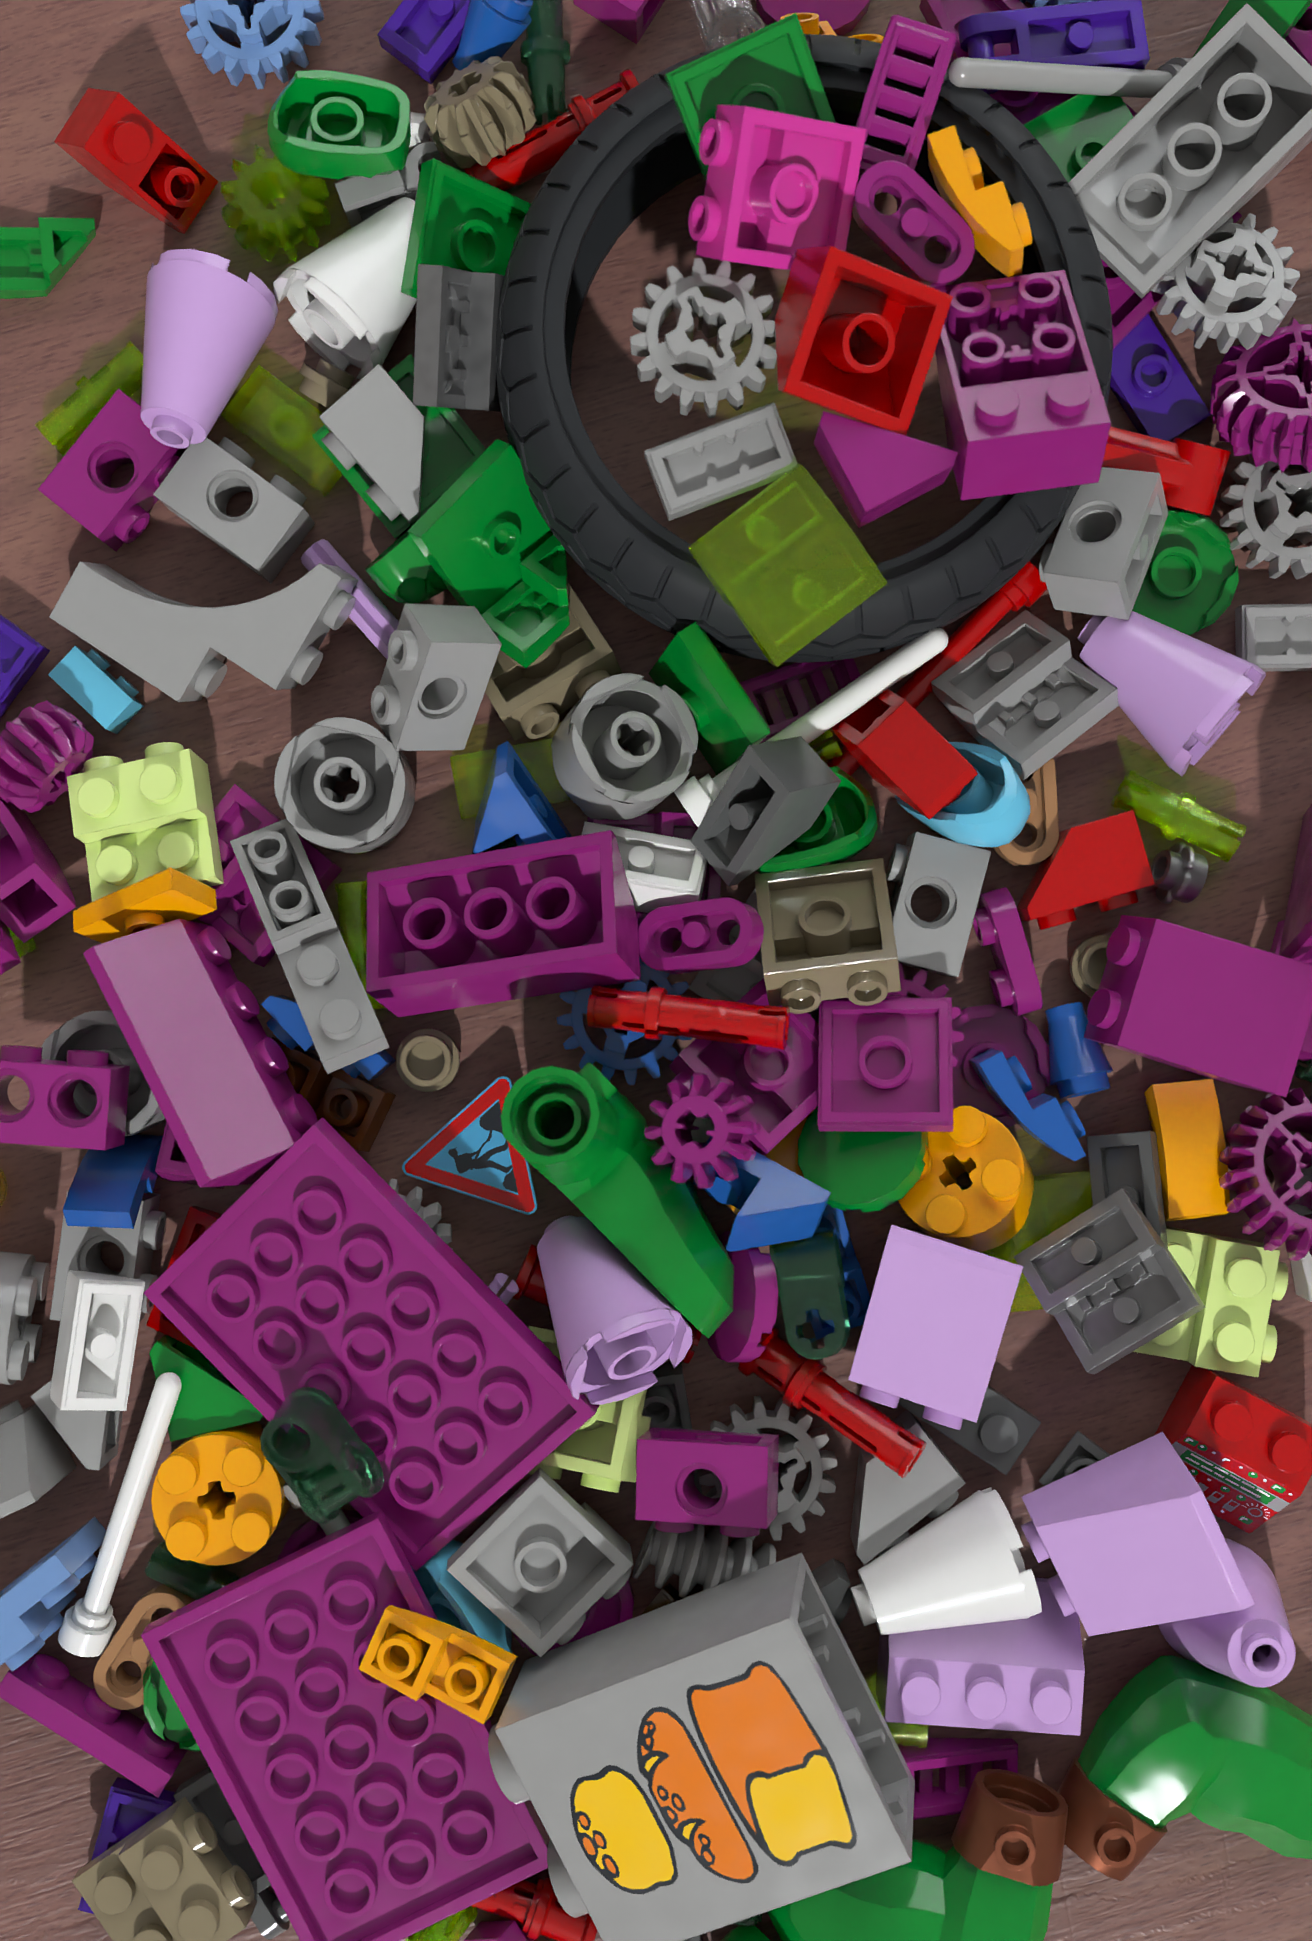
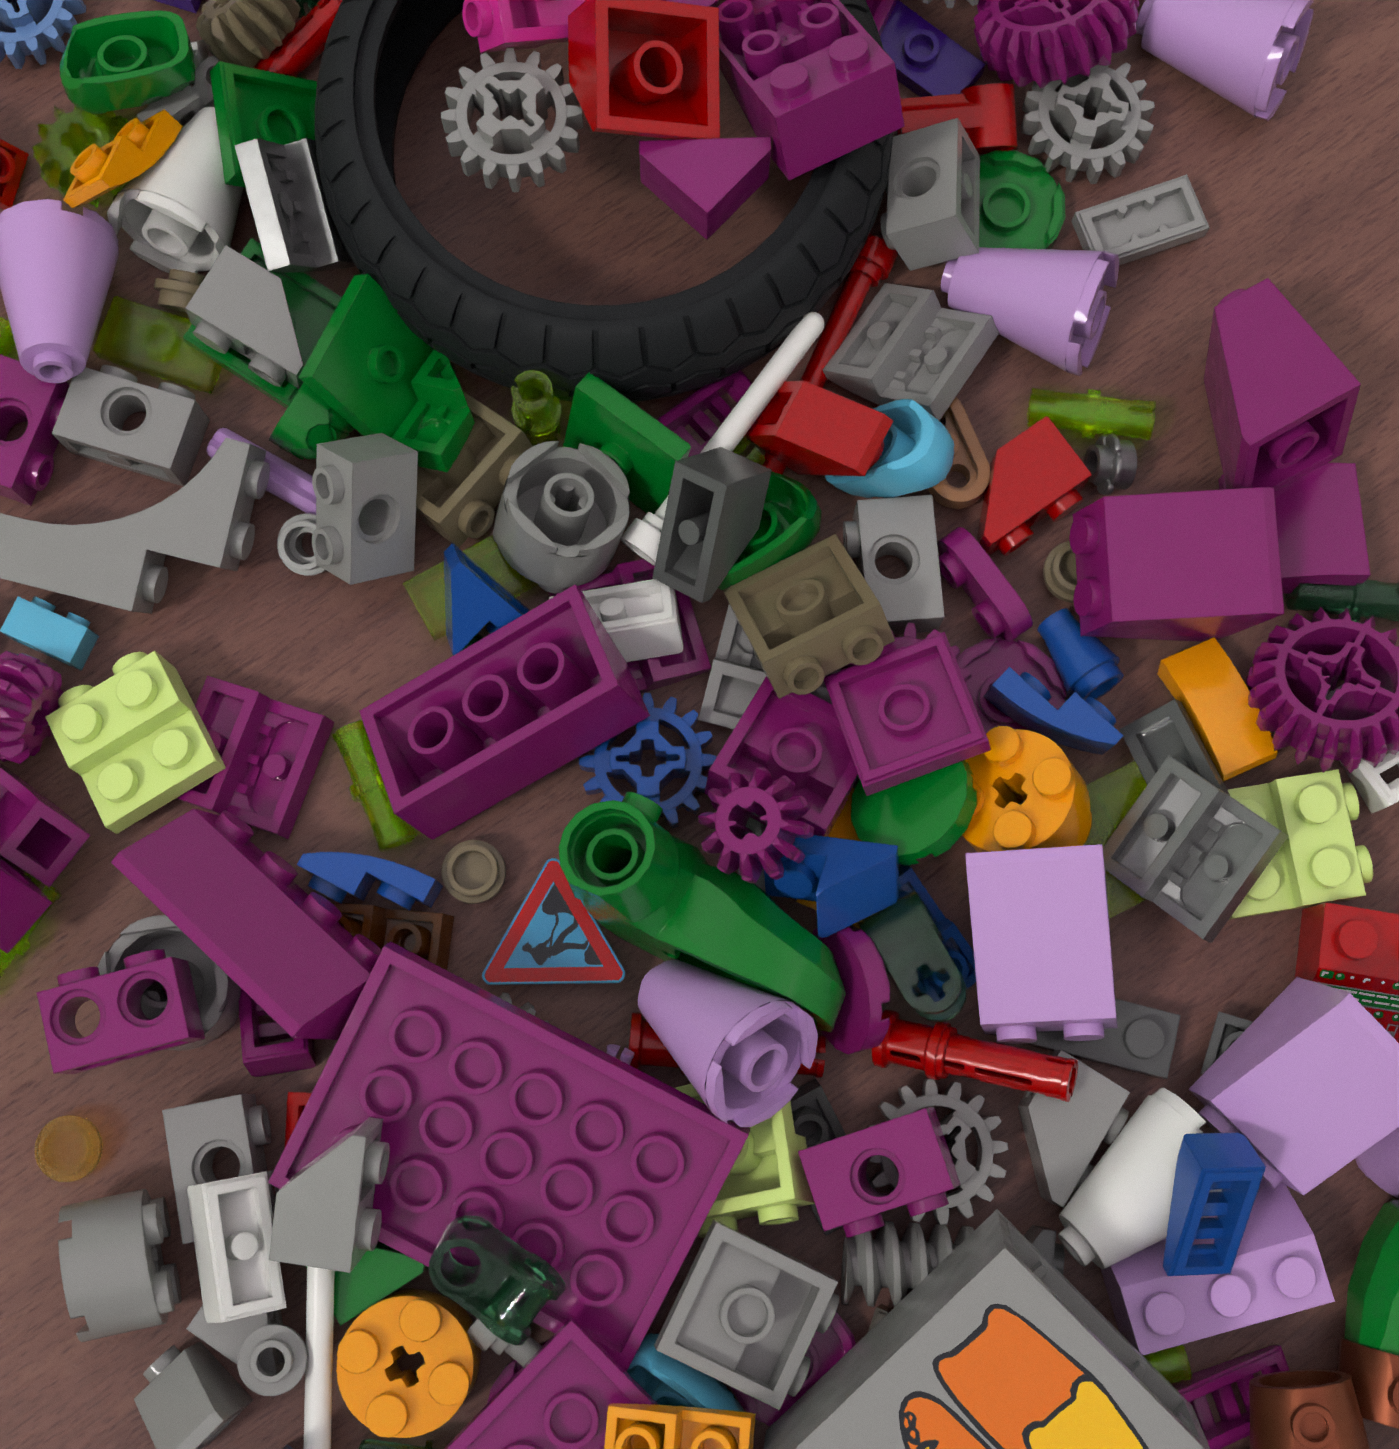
camera: 20 degrees left, 10 degrees down
blue slope [62,1135,163,1229] -> none
light orange plate [73,868,217,943] -> none
light grey slope [230,818,389,1074] -> none
light grey brick [274,717,415,854] -> none
red pin [587,985,790,1050] -> none
magenta plate [638,897,764,974] -> none
light grey plate [644,402,798,521] -> none
clear neon green slope [688,464,888,667] -> none
none -> light orange slope [63,109,183,208]
none -> light grey plate [237,1324,308,1396]
none -> light grey slope [269,1117,390,1273]
none -> light grey plate [277,513,327,576]
none -> clear neon green pin [511,370,562,446]
none -> blue slope [1163,1133,1266,1276]

